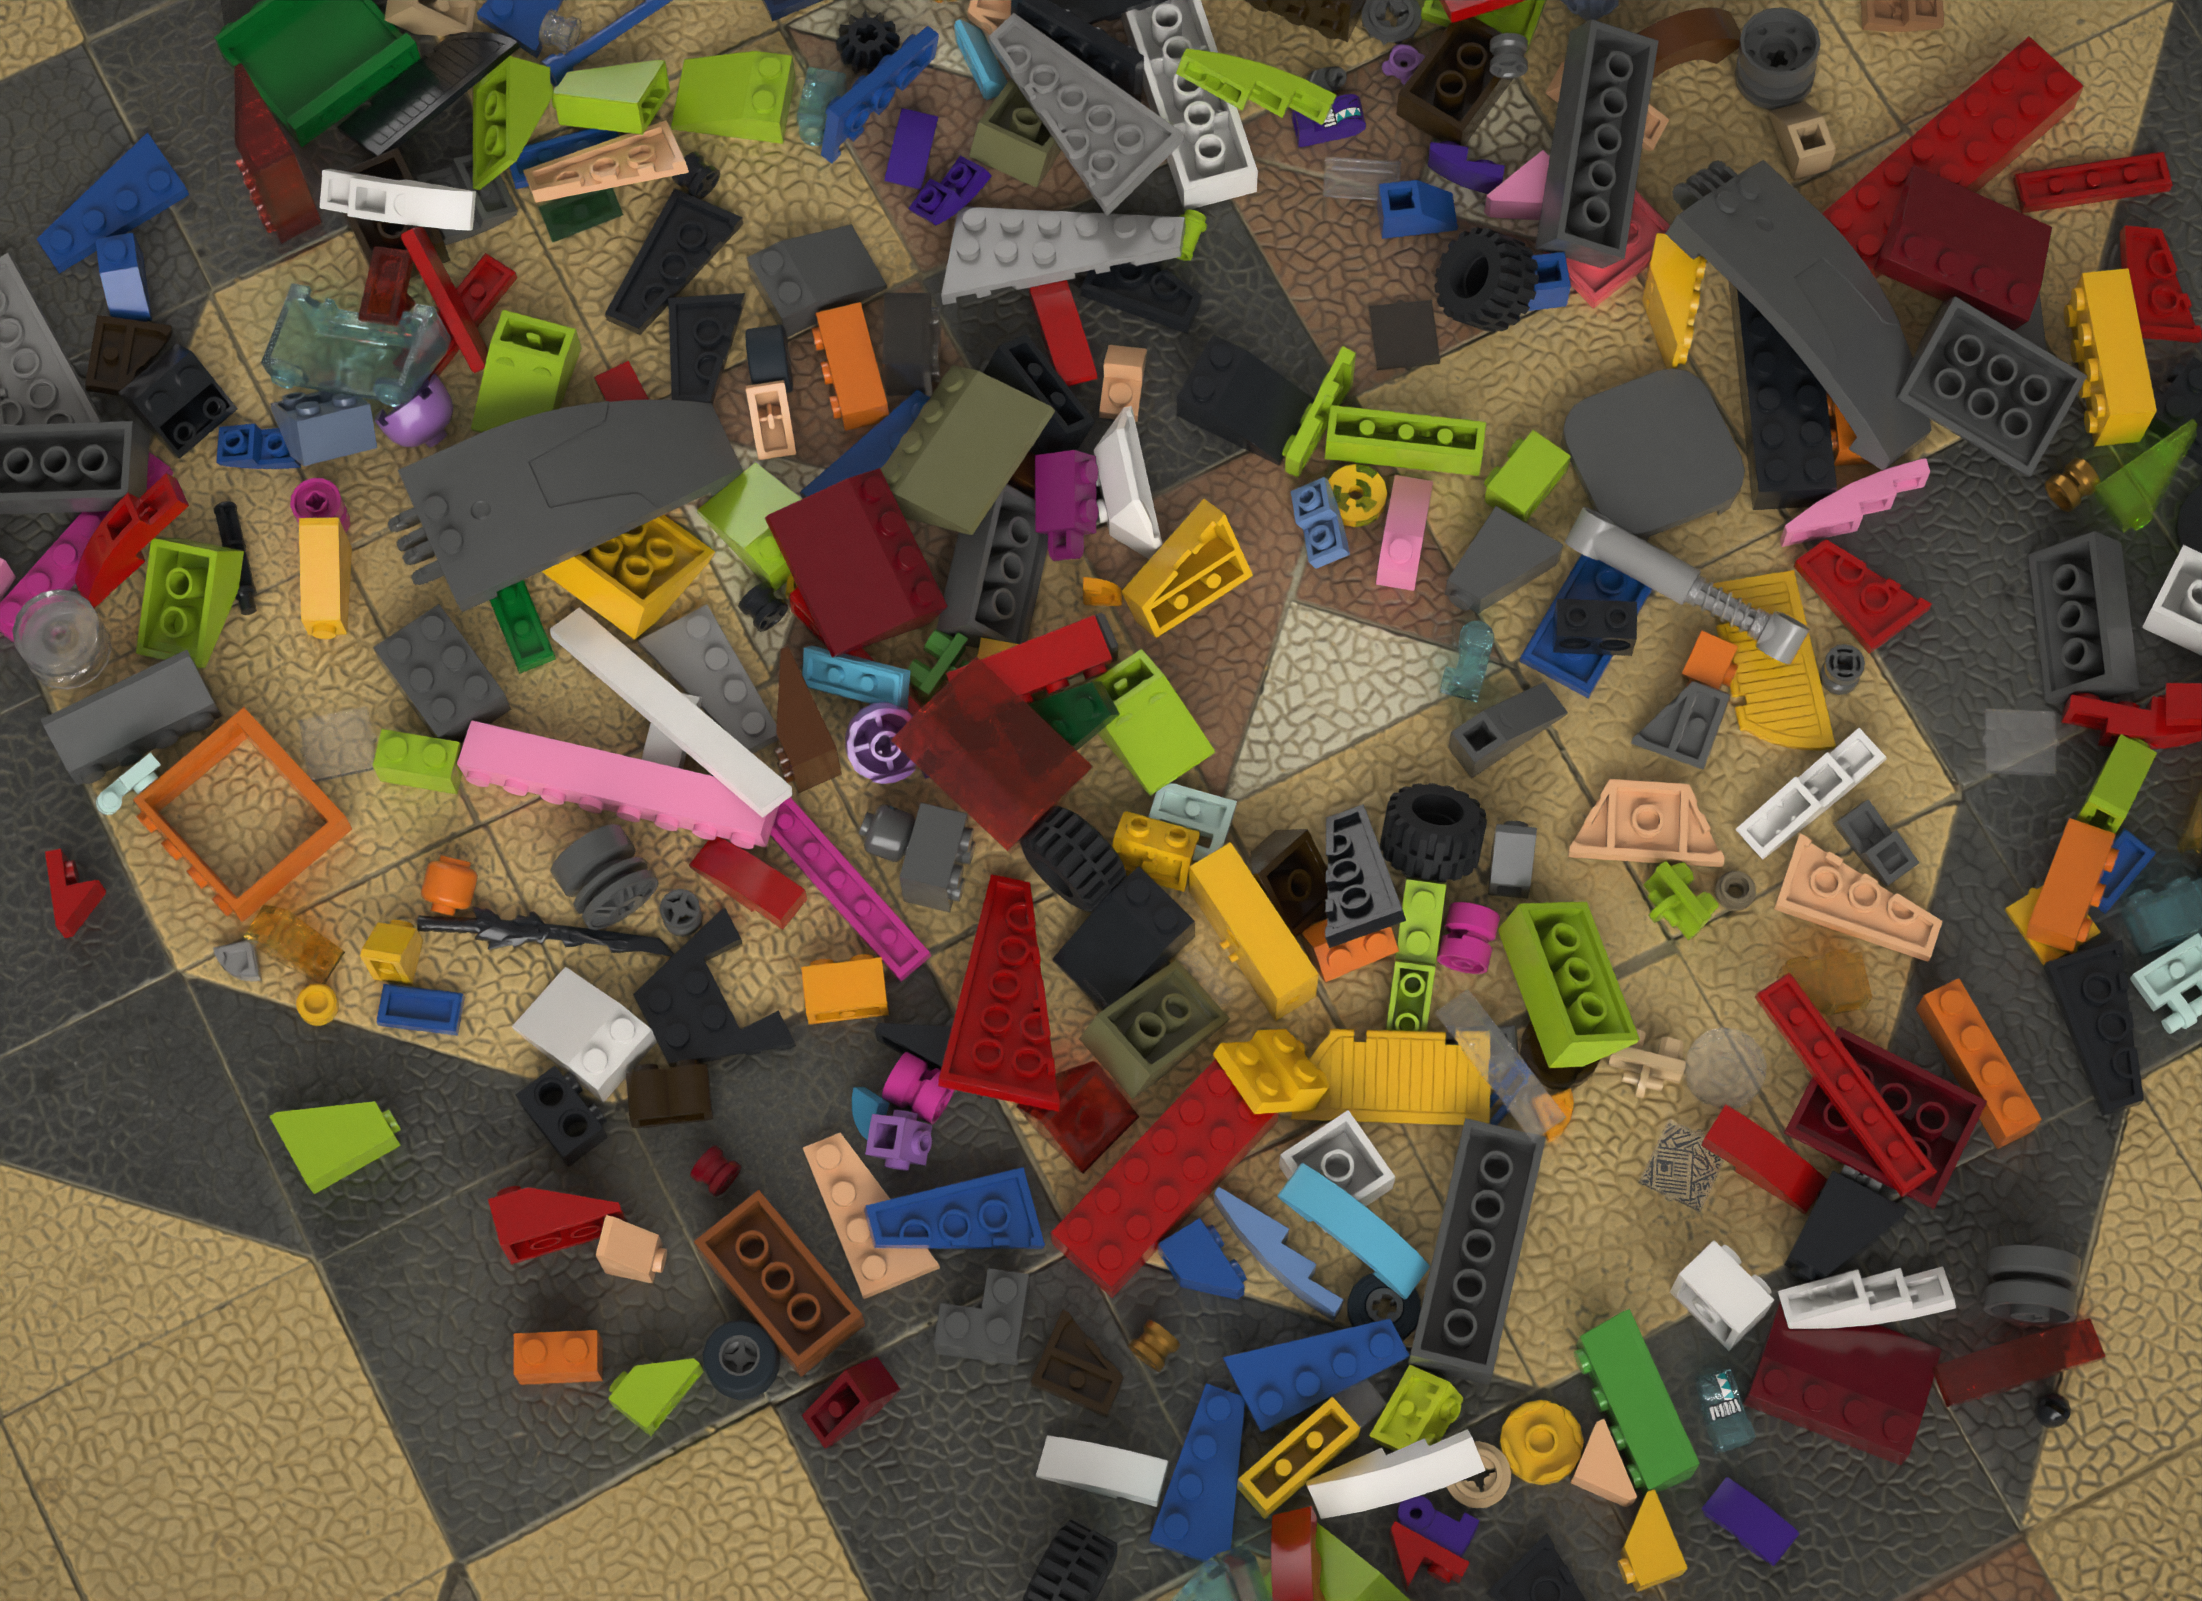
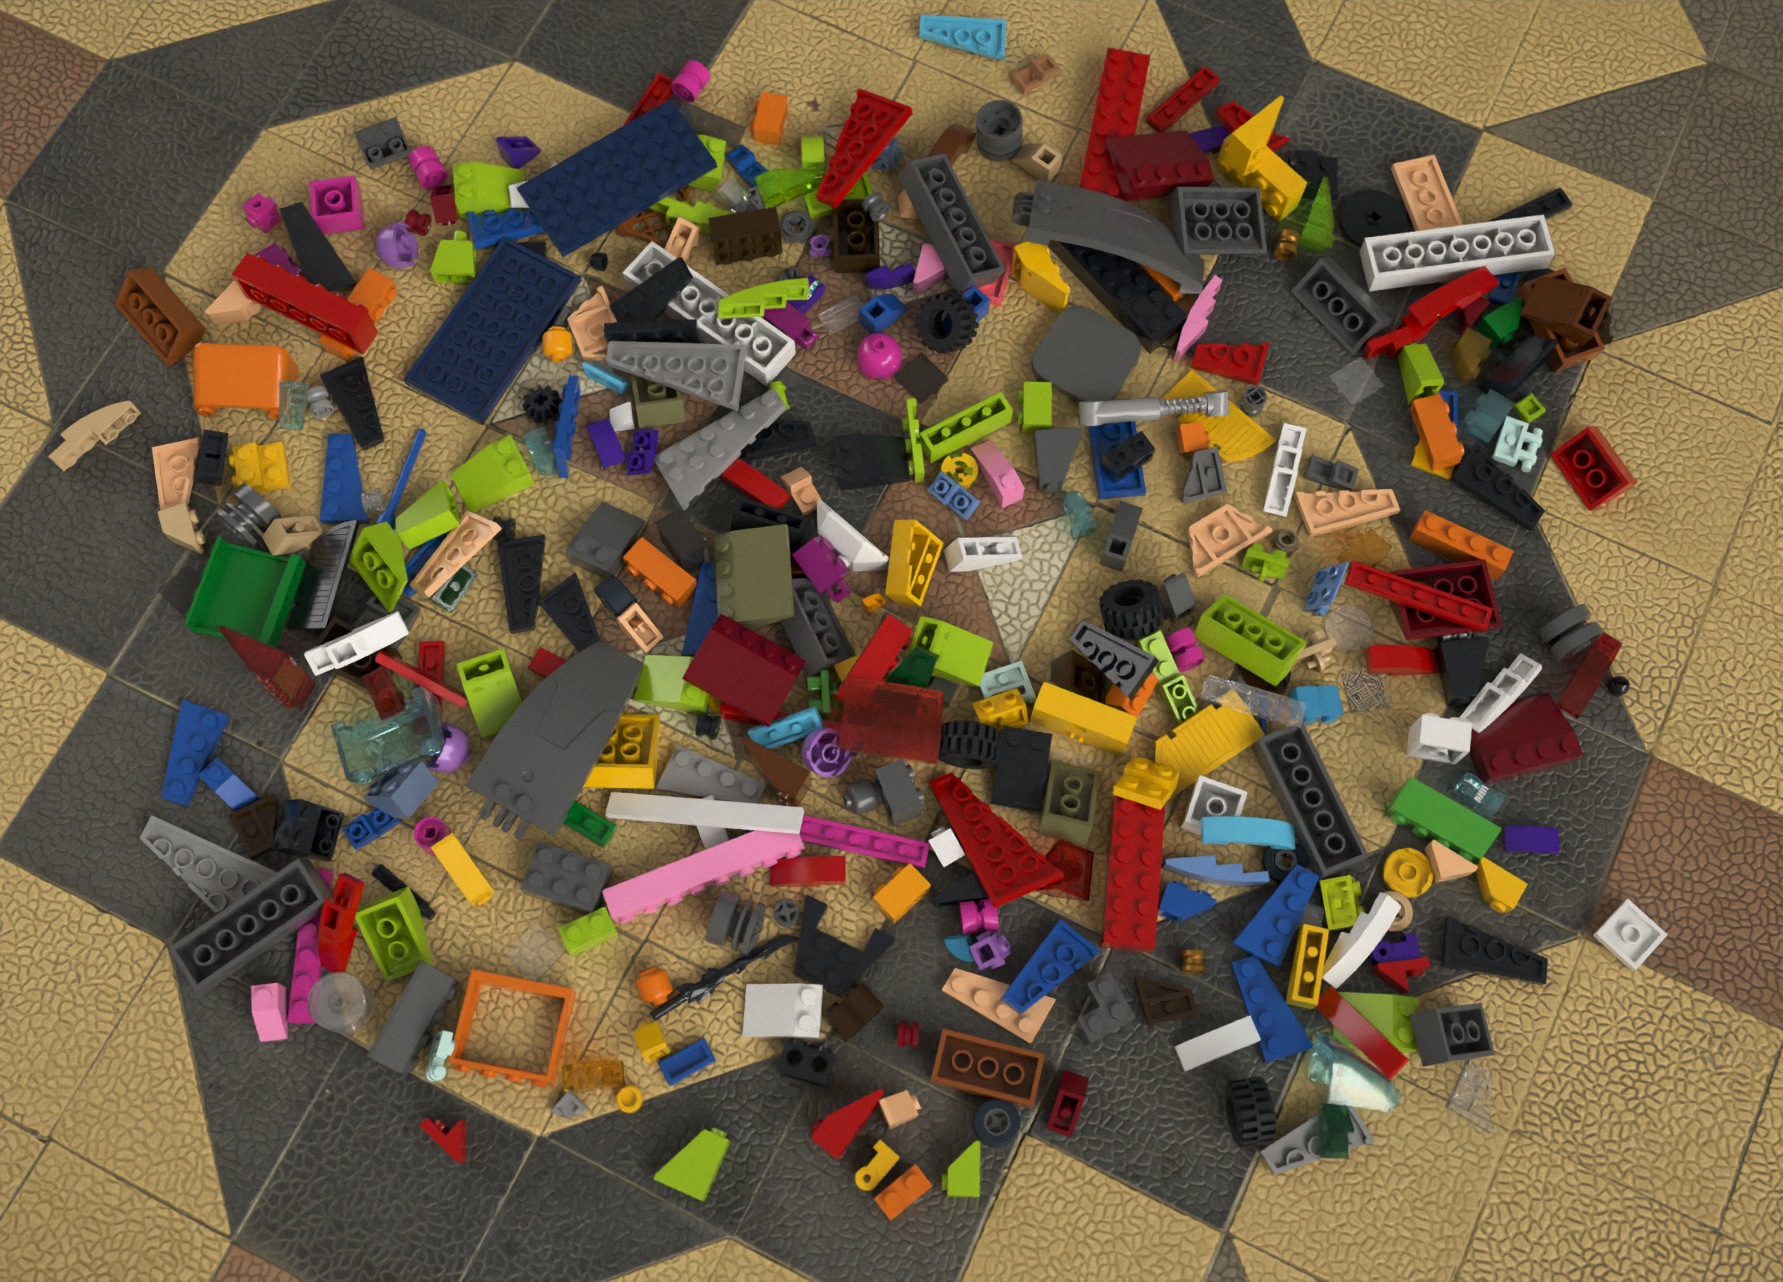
camera: 40 degrees left, 0 degrees up
none -> white slope [609,402,635,432]
none -> magenta brick [761,301,818,350]
none -> yellow leg [855,1140,900,1191]
none -> dark pink cylinder [856,333,902,380]
none -> dark grey slope [926,677,959,707]
none -> white brick [929,826,965,867]
none -> white slope [944,537,1023,572]
none -> dark purple slope [1190,127,1229,154]
none -> yellow slope [1224,95,1284,177]
none -> dark azure brick [1287,685,1344,725]
none -> medium blue hinge [1303,561,1349,617]

